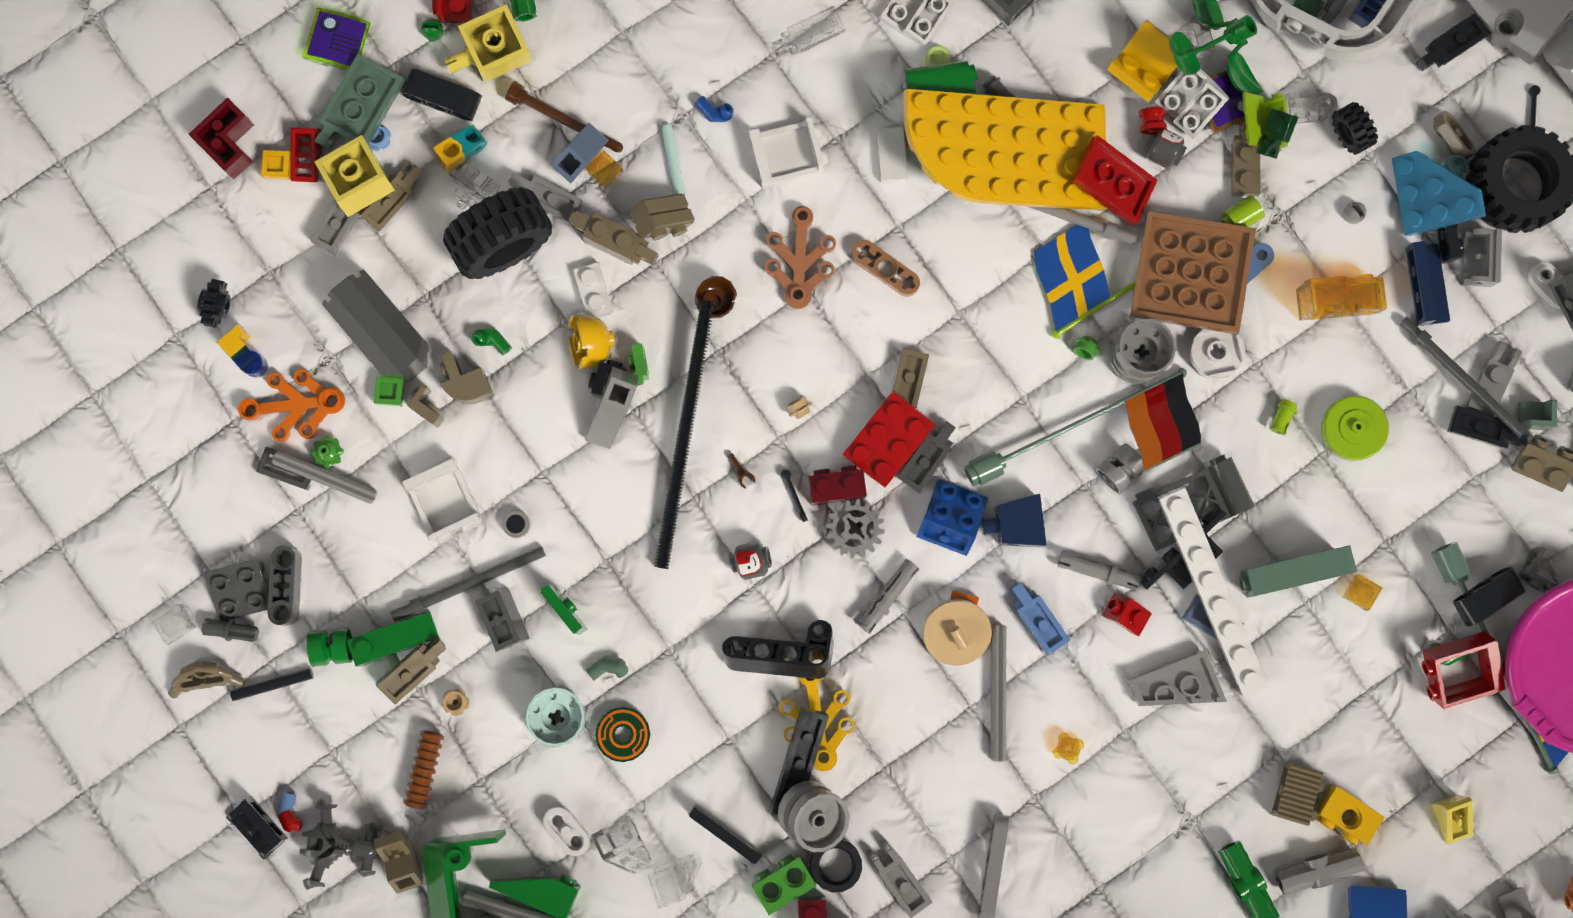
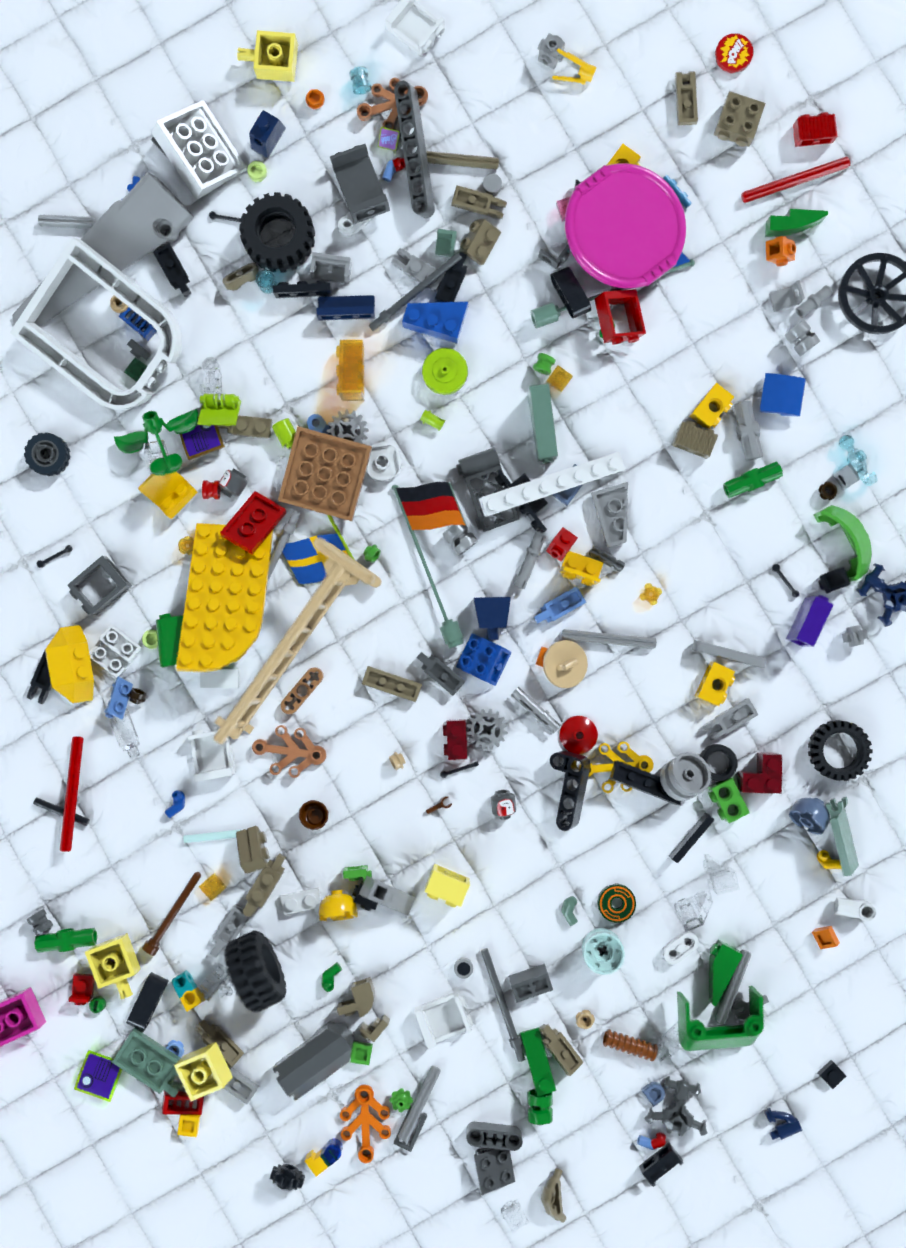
camera: 80 degrees left, 5 degrees up
dark red brick [188,97,254,179] -> none
dark grey axle [201,618,259,642] -> none
black bar [230,668,314,701] -> none
dark tan brick [374,831,423,894] -> none
green plate [541,584,588,635] -> none
sand blue slope [550,122,609,184] -> none
black axle [654,300,715,569] -> none
red plate [842,390,936,488] -> none
dark grey pin [983,75,1016,98] -> none
light grey wheel [1109,319,1176,384] -> none
white slope [1155,68,1229,139] -> none
dark green plate [1256,108,1299,159] -> none
black tyre [1331,102,1378,155] -> none
light grey hinge [1343,202,1367,224] -> none
dark azure plate [1392,151,1486,236] -> none
light yellow slope [1431,794,1473,845] -> none
none -> medium blue hinge [104,677,133,720]
none -> dark brown plate [127,688,146,704]
none -> clear yellow plate [178,536,194,555]
none -> tan piece [214,538,382,744]
none -> light grey gear [327,409,369,444]
none -> blue wedge [402,302,468,344]
none -> light yellow brick [425,864,470,908]
none -> bright green wheel [533,353,556,375]
none -> red dish [559,716,598,754]
none -> yellow bracket [560,551,603,587]
none -> dark grey axle [589,546,625,572]
none -> sand blue tile [641,1082,665,1107]
none -> yellow brick [694,661,735,706]

